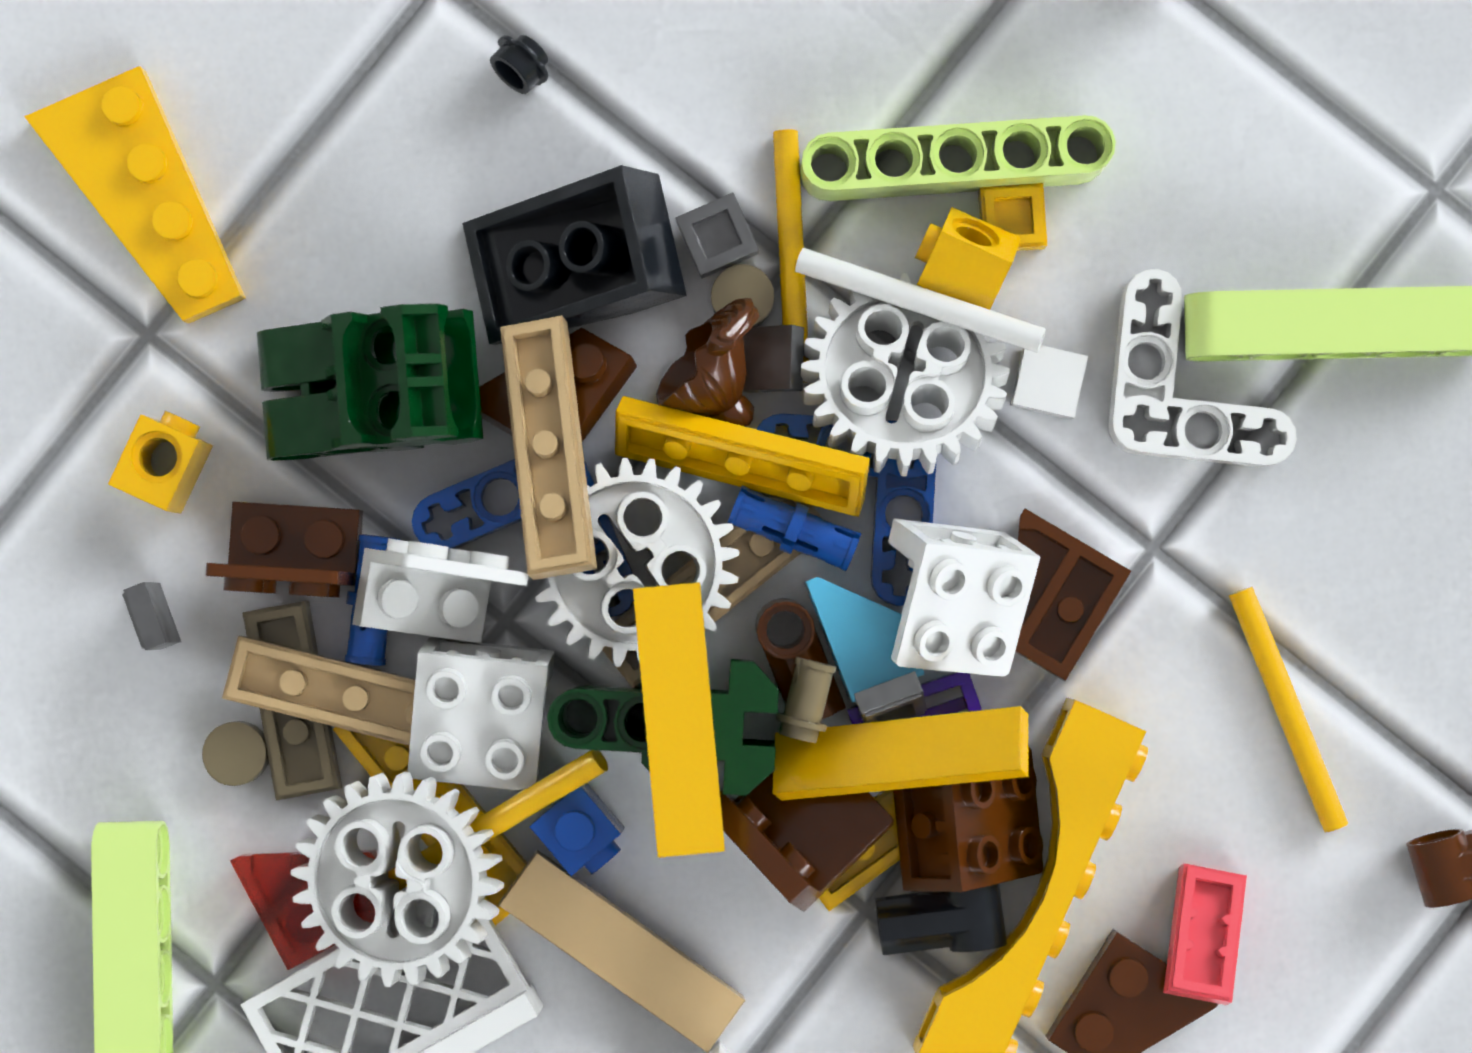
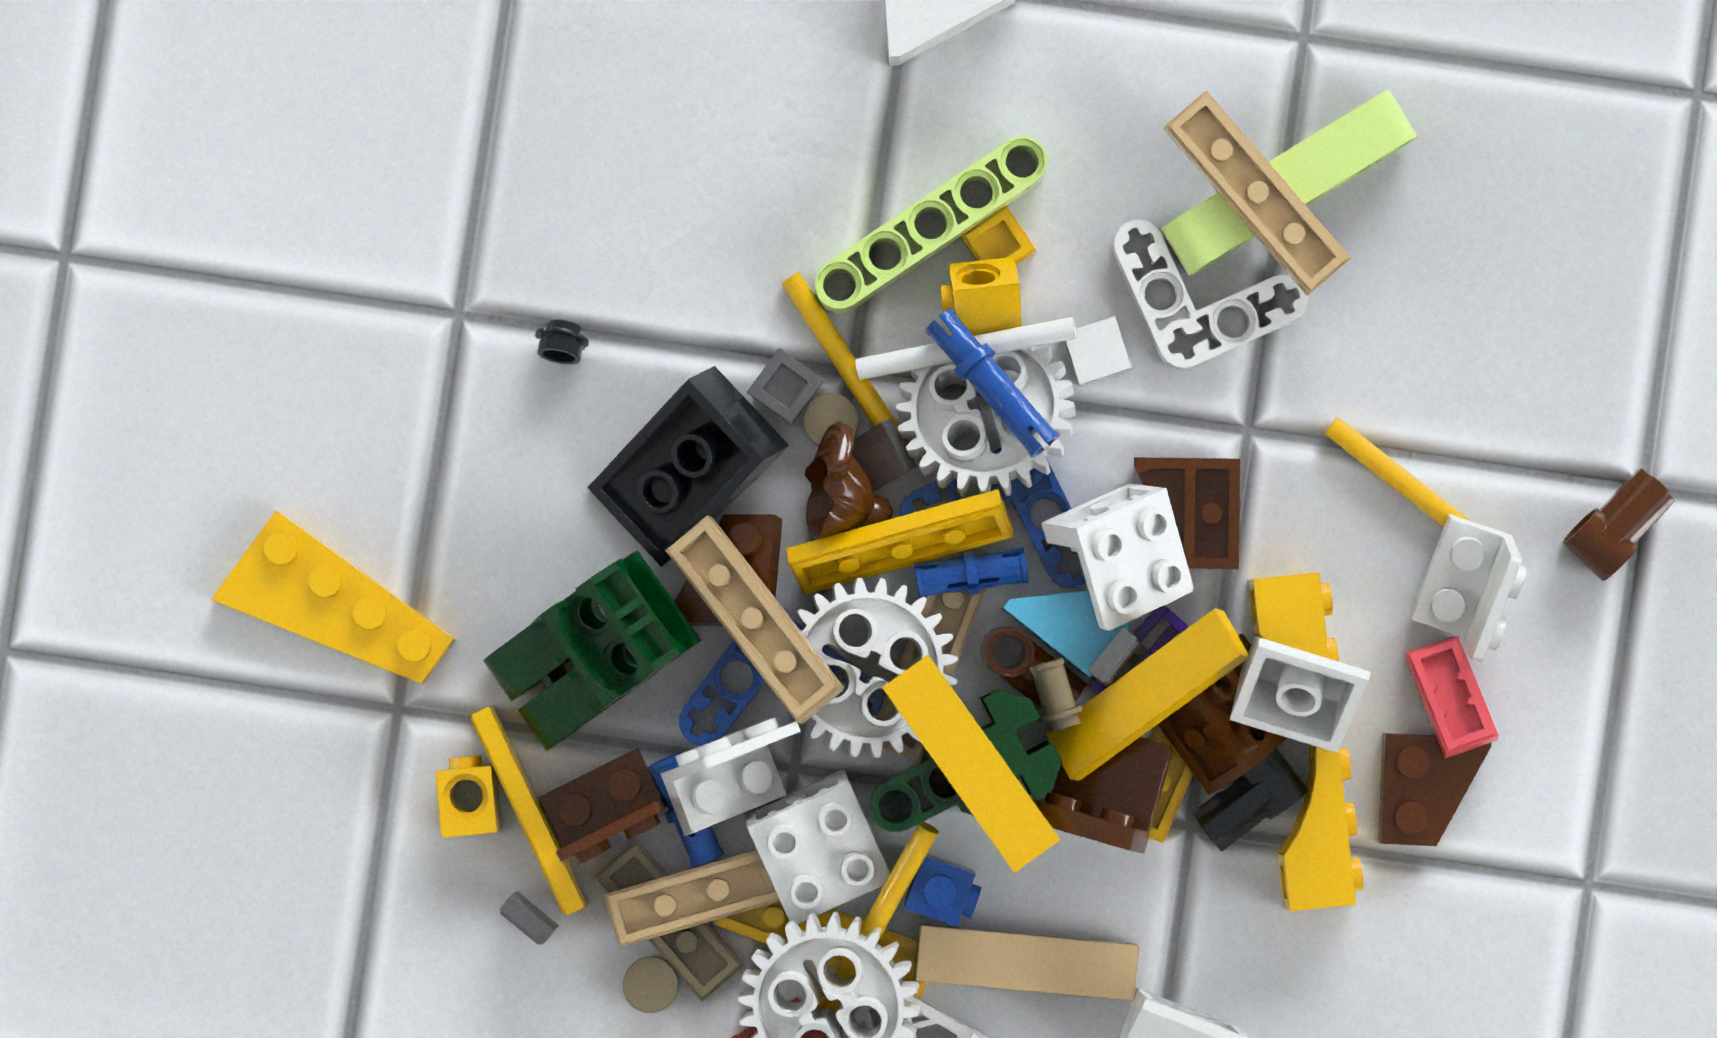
camera: 30 degrees left, 0 degrees up
none -> yellow tile [470,706,589,916]
none -> blue pin [925,309,1059,458]
none -> tan tile [1163,90,1351,296]
none -> white slope [1230,636,1371,753]
none -> white bracket [1411,514,1527,662]

